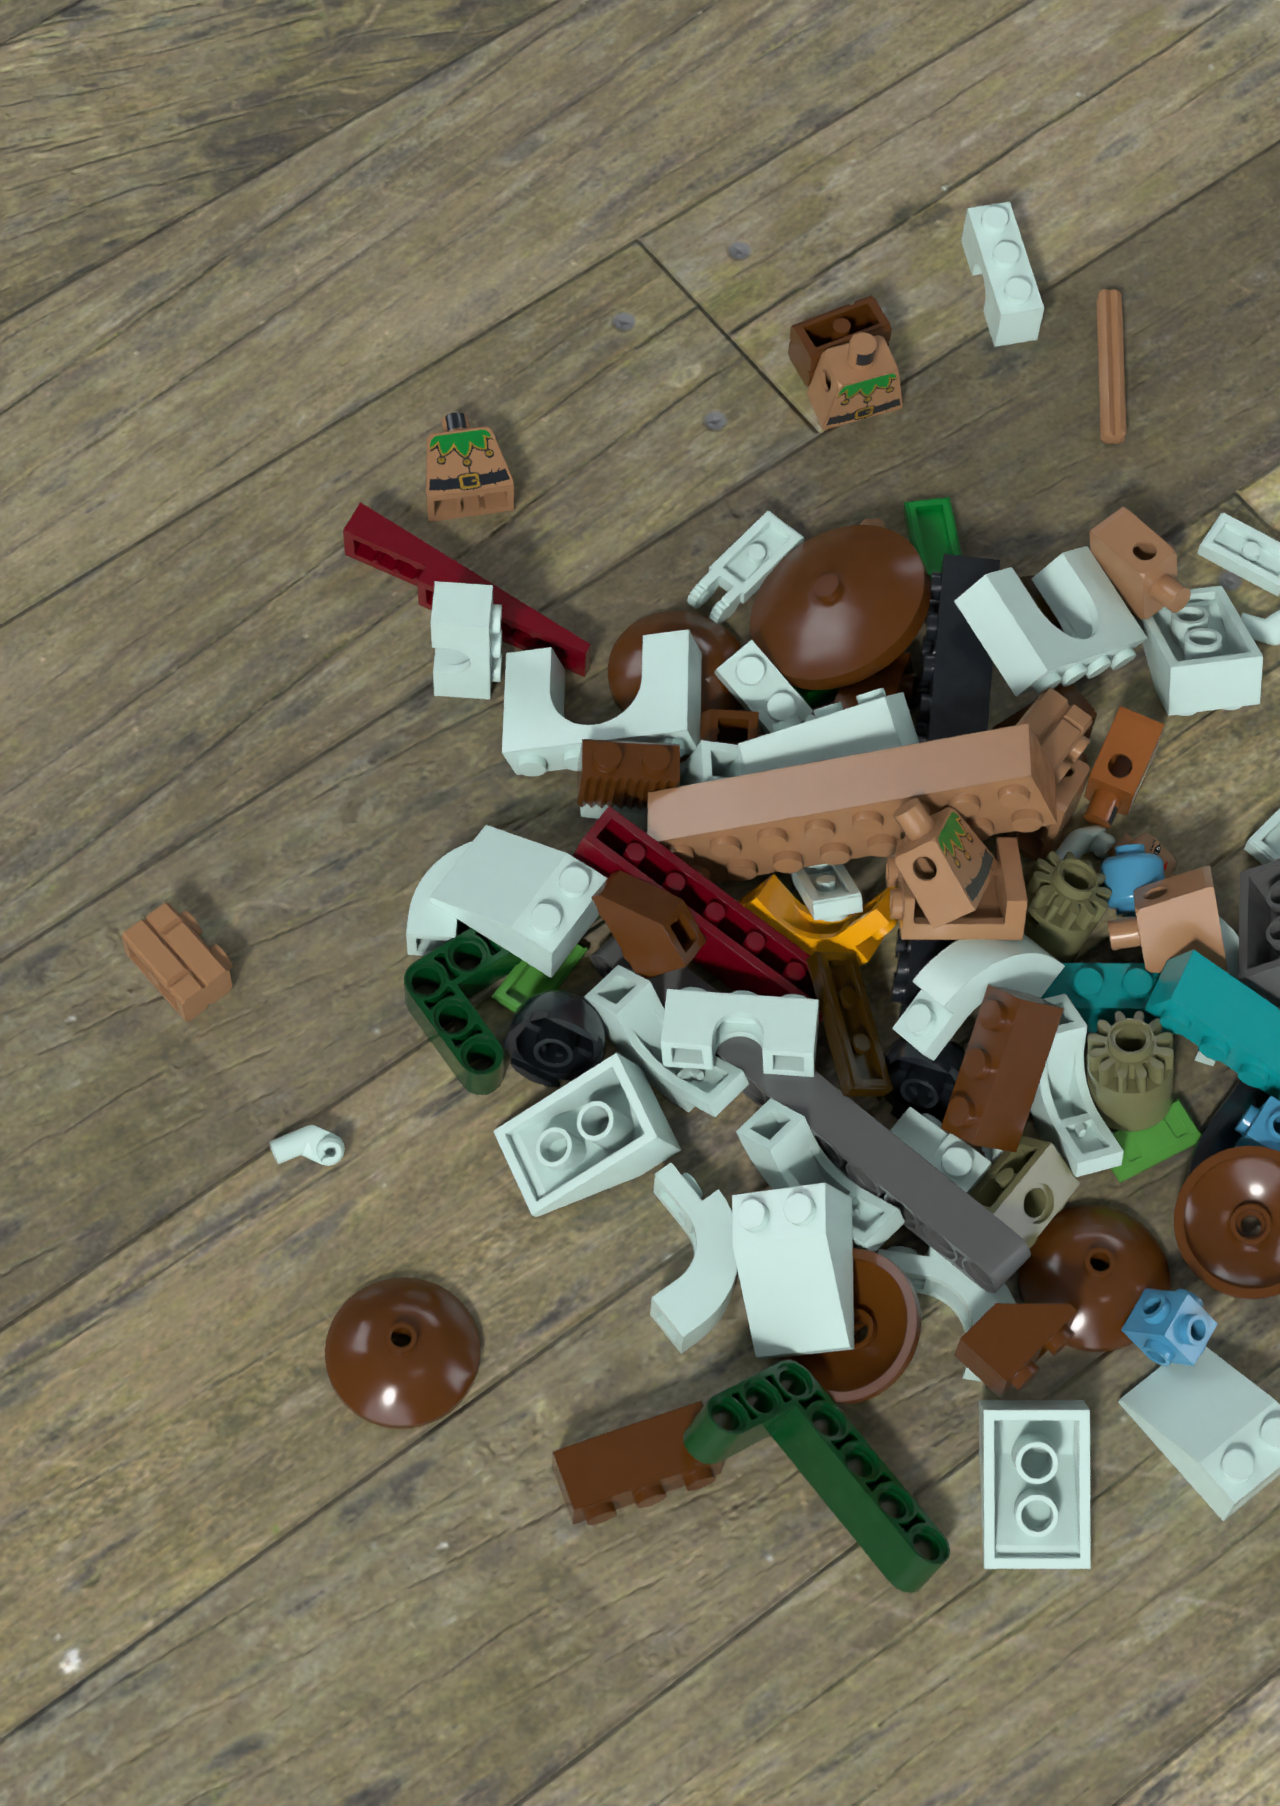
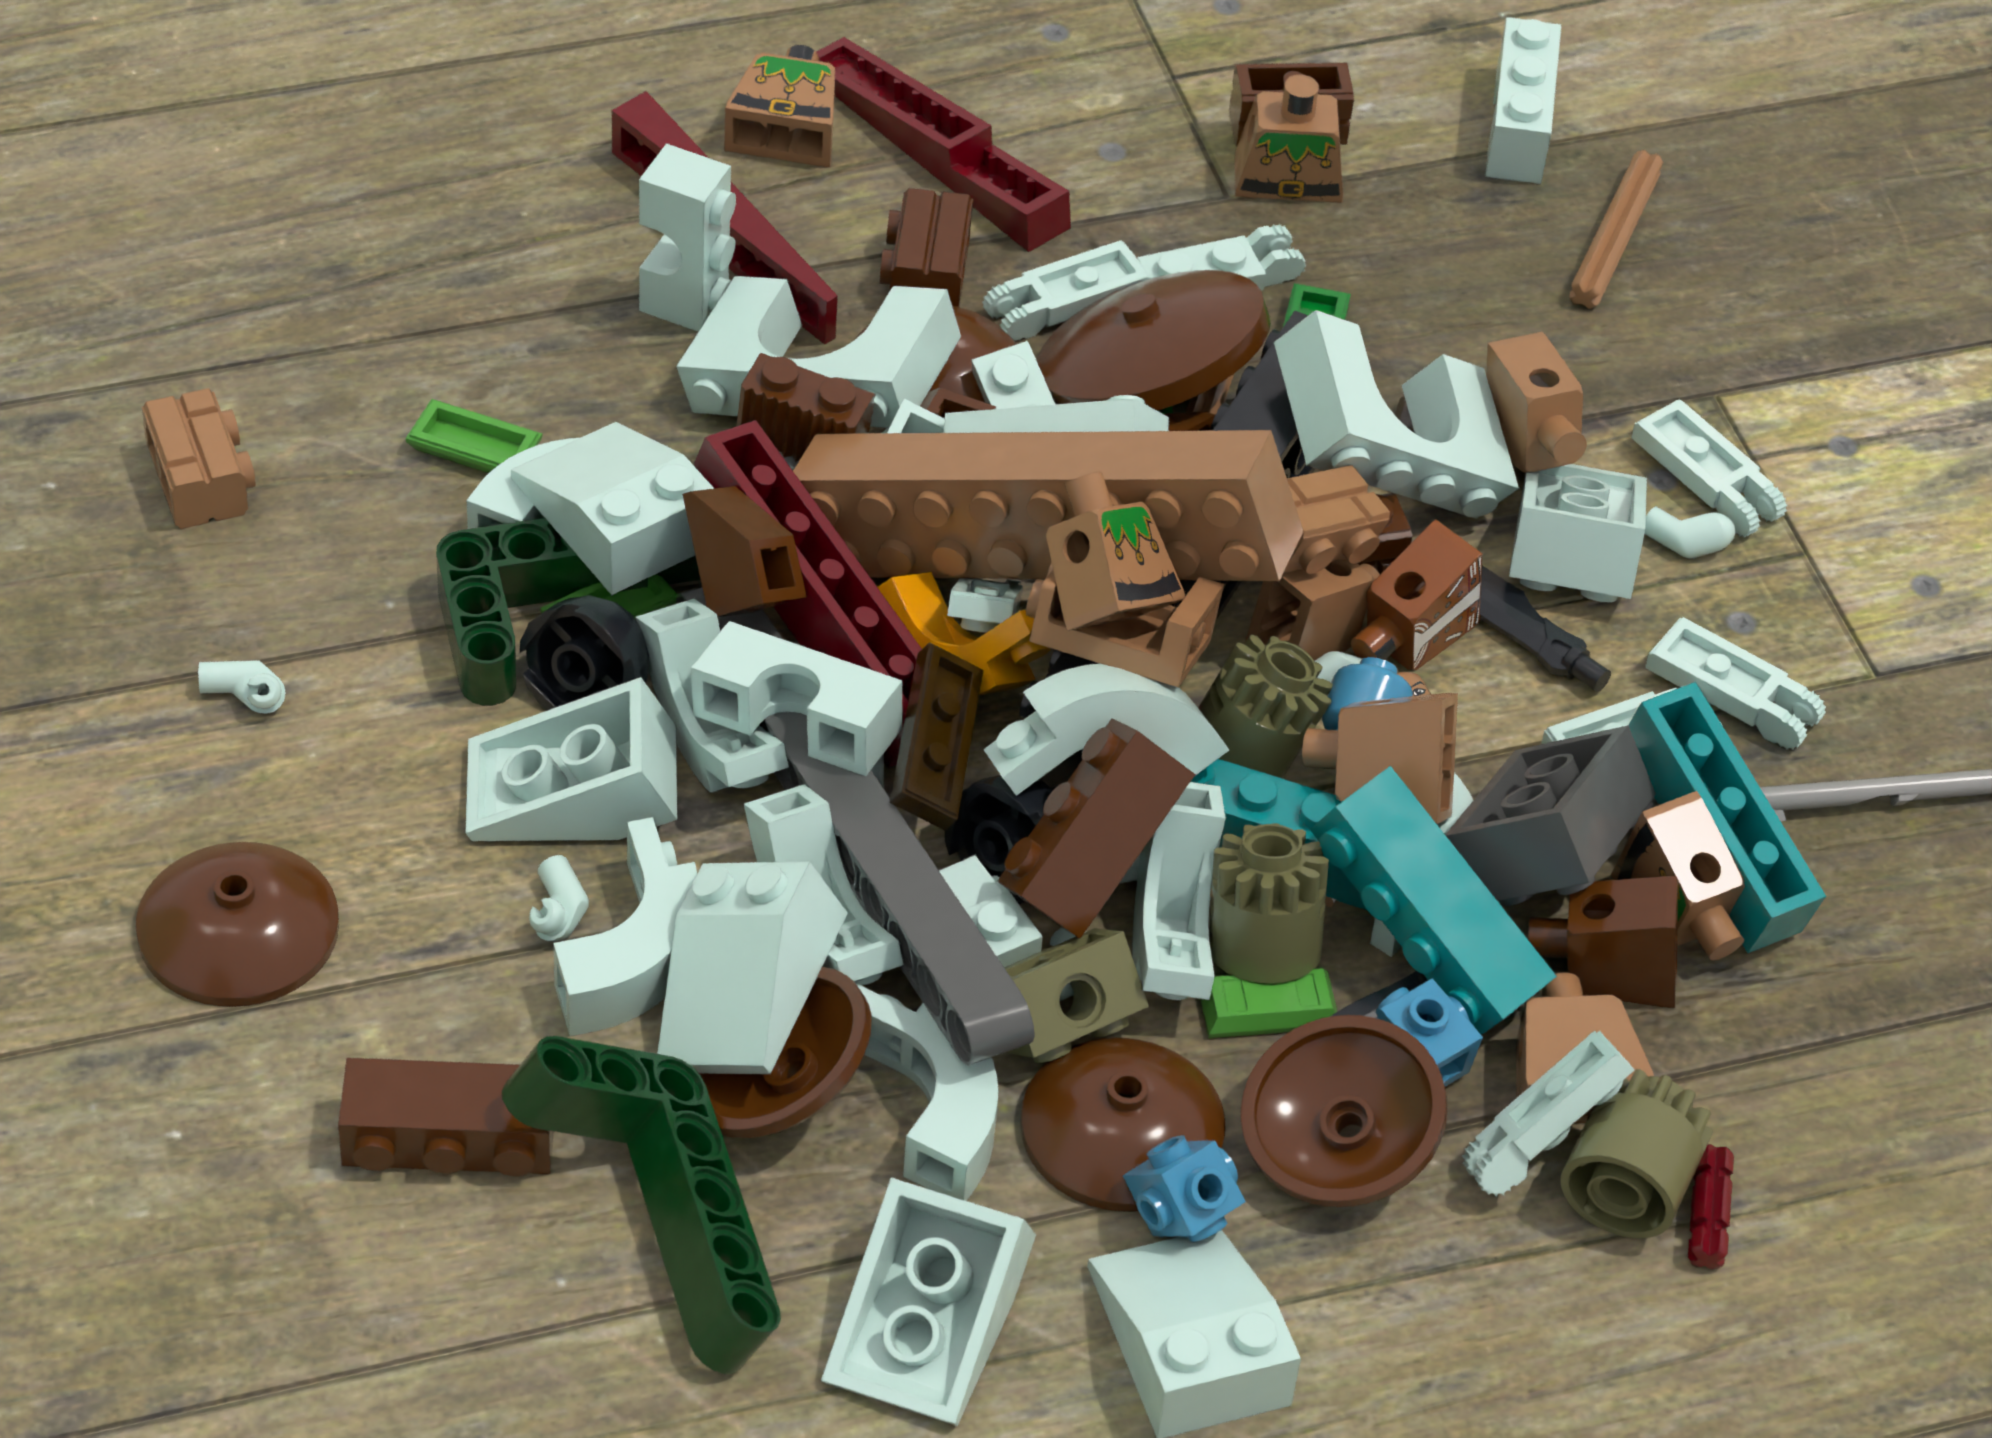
camera: 20 degrees right, 15 degrees down
reddish brown slope [954,1303,1077,1398] -> none
none -> bright green tile [406,399,542,473]
none -> light aqua arm [529,855,589,942]
none -> dark red slope [816,37,1071,252]
none -> reddish brown brick [880,188,973,307]
none -> light aqua hinge [1137,224,1306,291]
none -> black sword [1480,565,1611,692]

